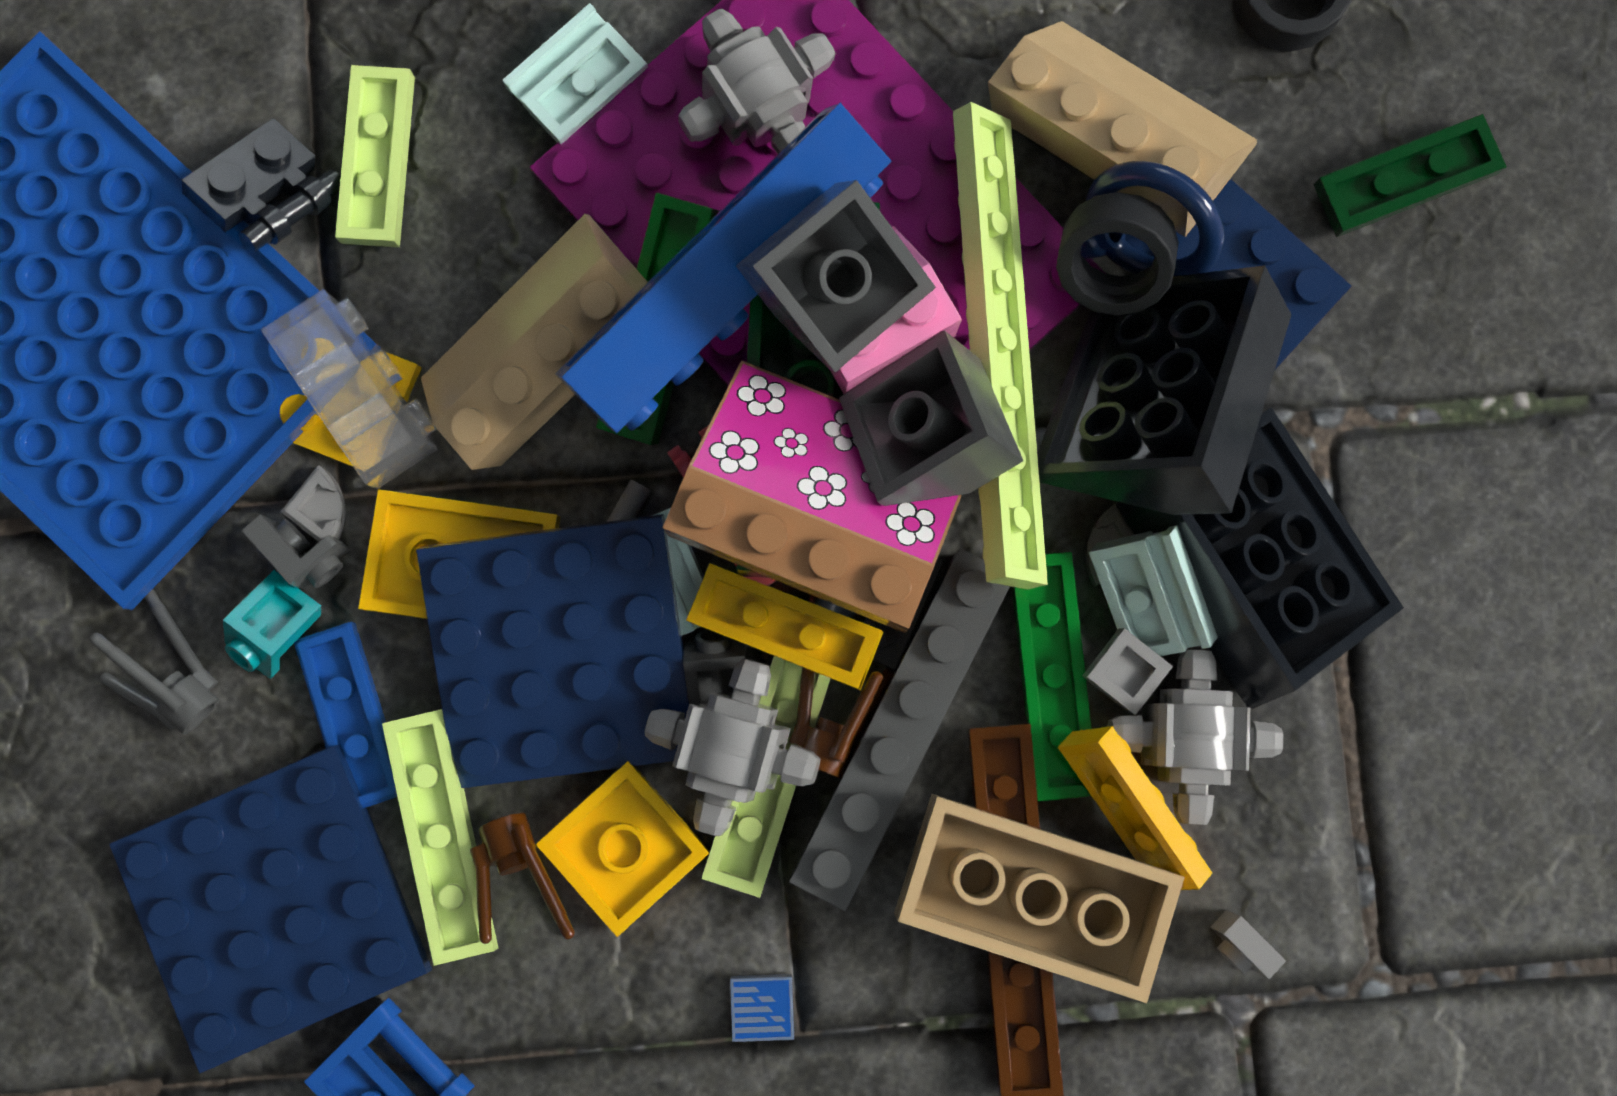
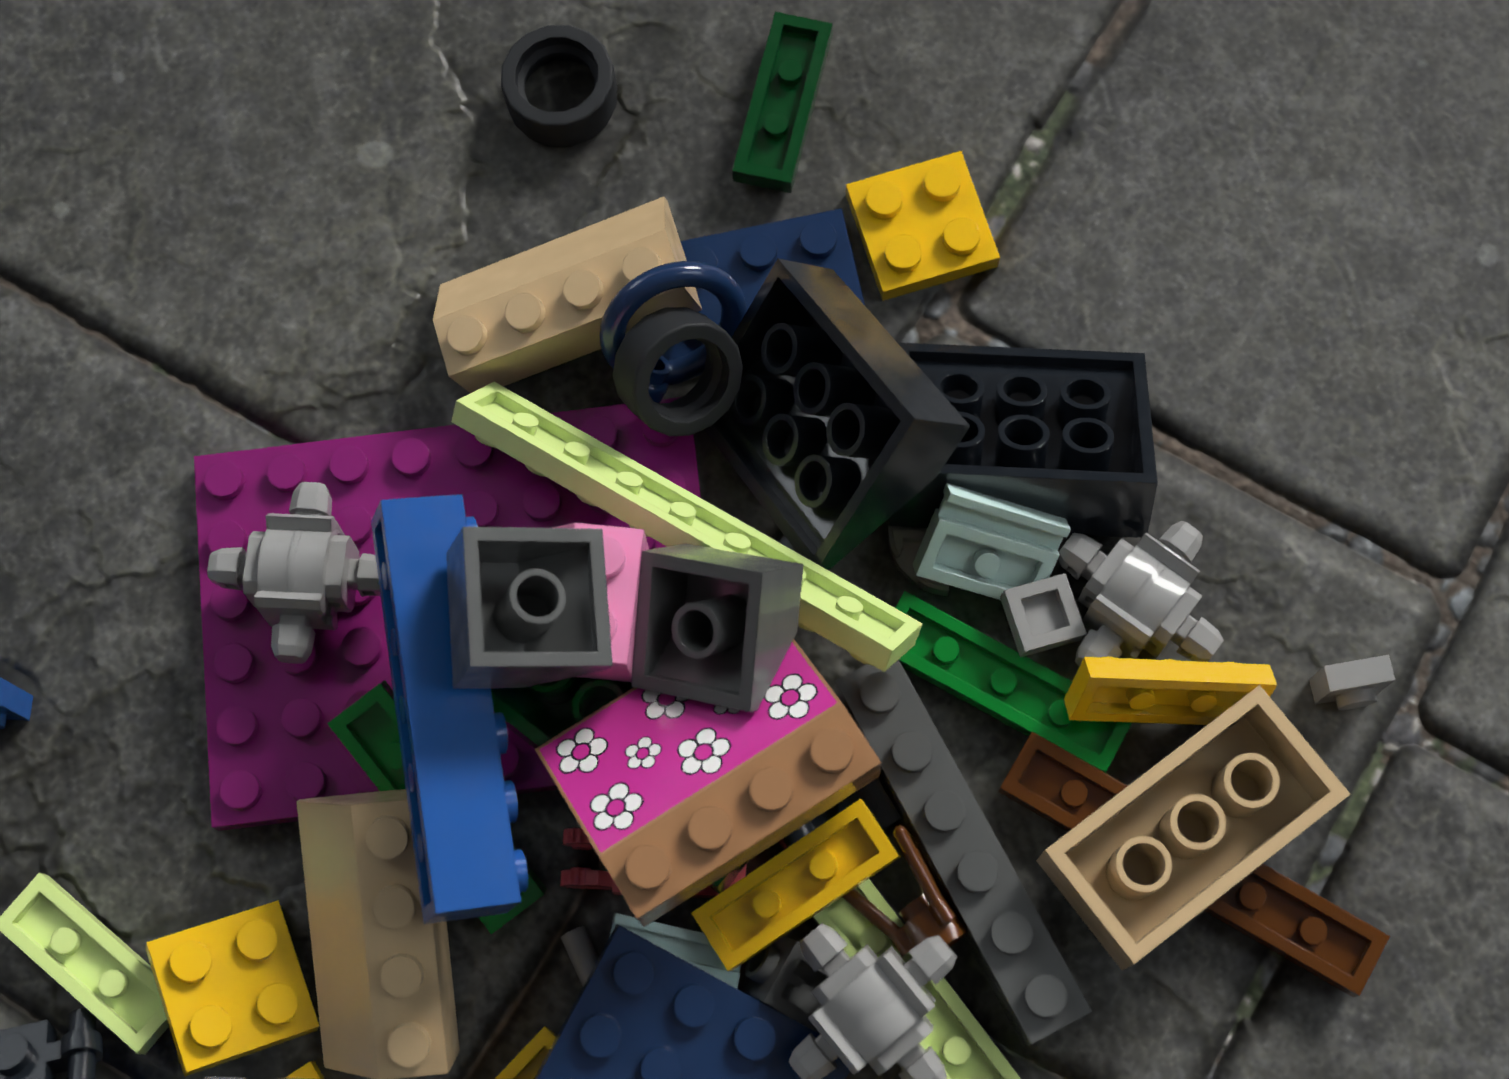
camera: 50 degrees left, 10 degrees down
light aqua plate [502,3,648,144] -> none
none -> yellow plate [145,900,319,1076]
none -> yellow plate [846,151,1000,301]

